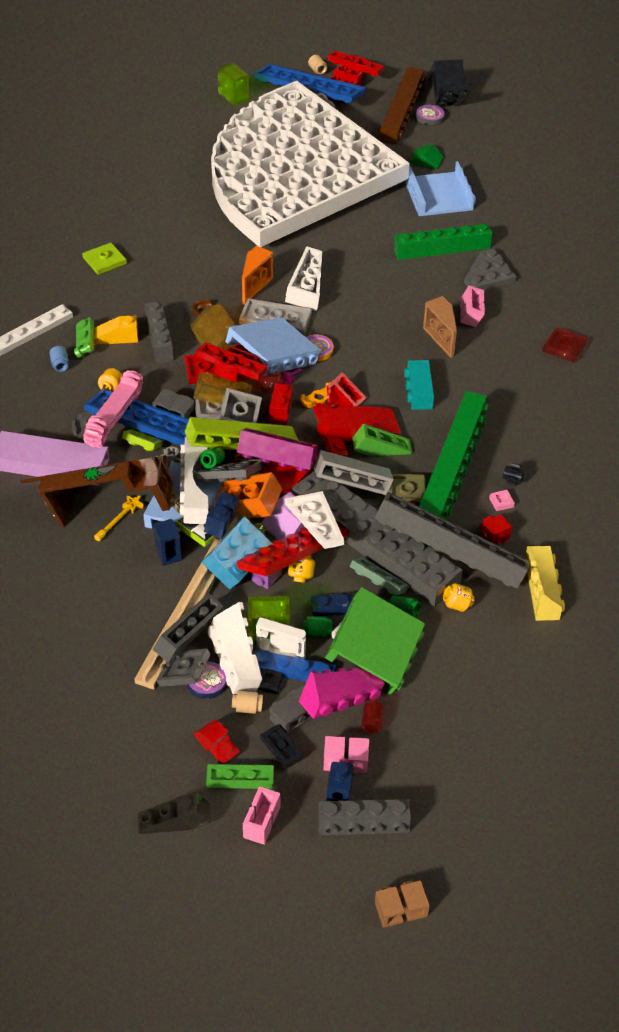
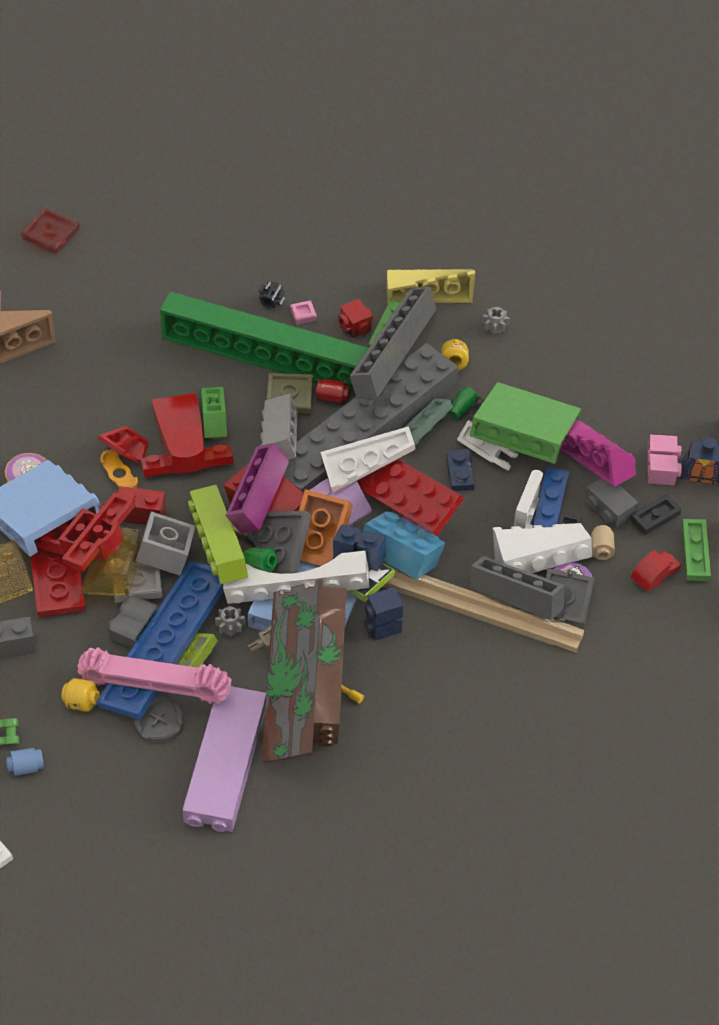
camera: 90 degrees left, 5 degrees up
clear neon green brick [248,595,290,641] -> none
green brick [302,616,332,637] -> none
clear red brick [361,700,385,734] -> none
teal brick [404,360,434,410] -> none
none -> light grey gear [482,307,510,334]

